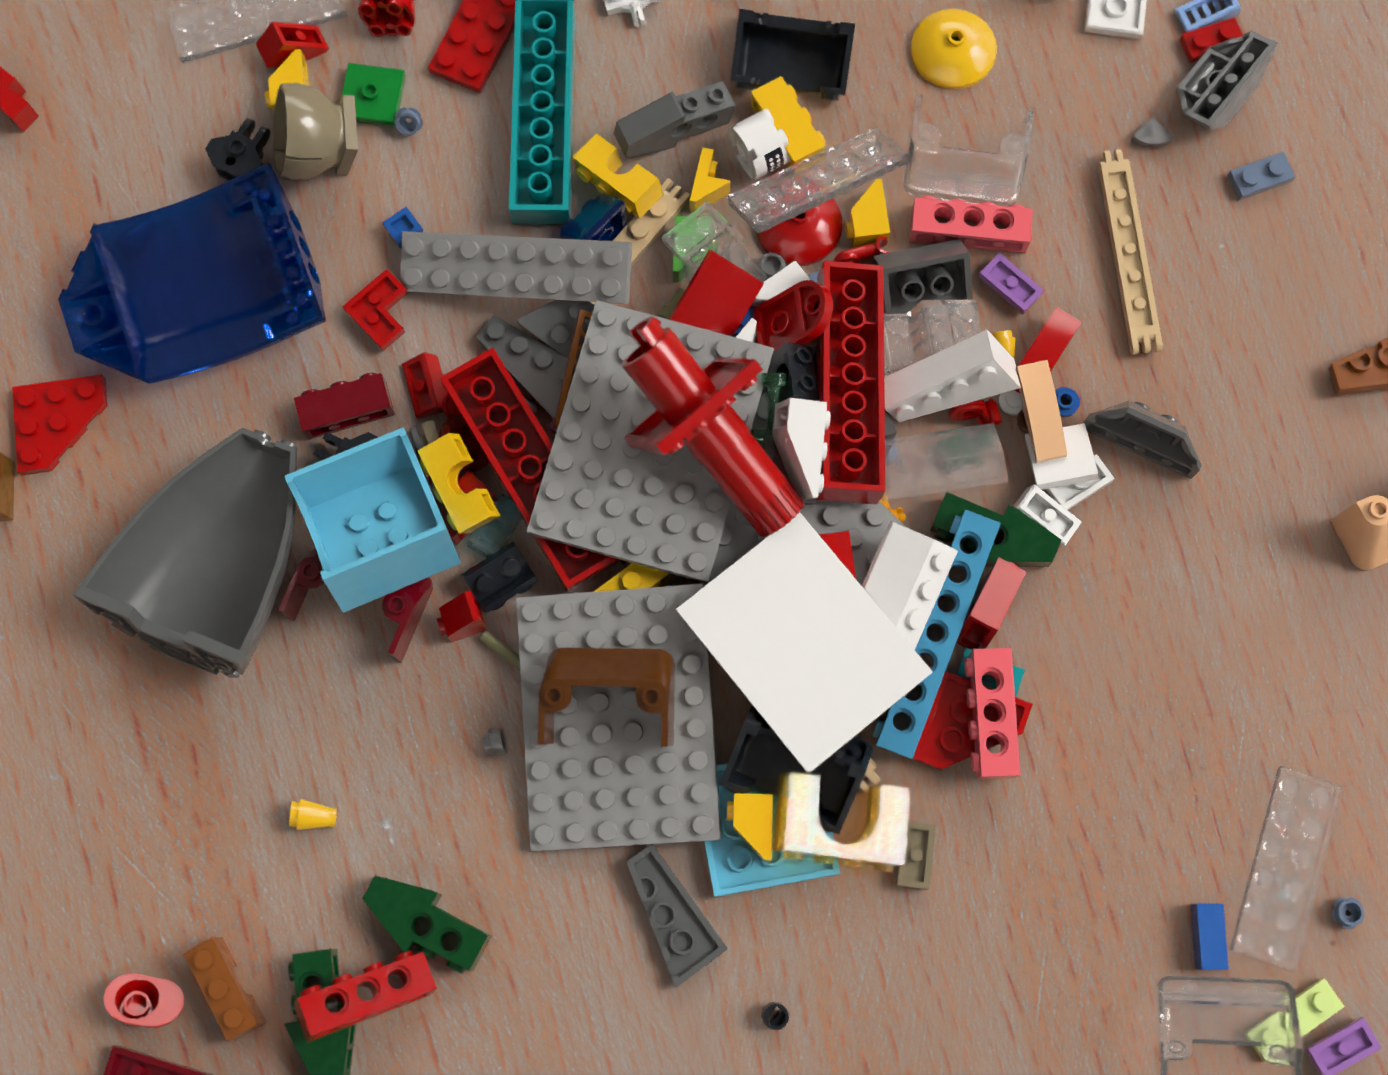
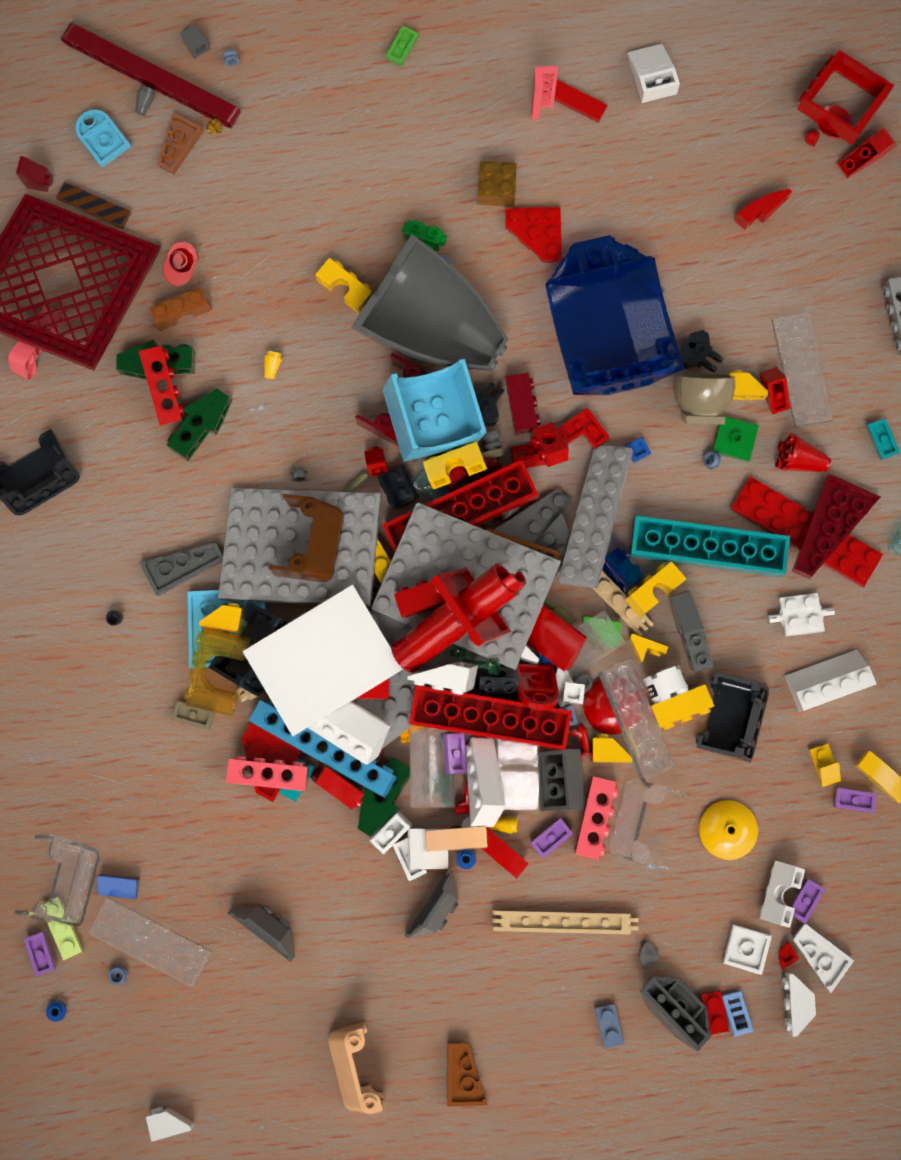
camera: 100 degrees right, 5 degrees up
none -> dark grey wedge [227,904,295,962]
none -> yellow arch [315,258,373,314]
none -> red brick [394,580,445,619]
none -> green brick [402,220,447,251]
none -> medium lavender plate [443,733,467,774]
none -> red brick [530,422,569,467]
none -> white plate [563,682,585,704]

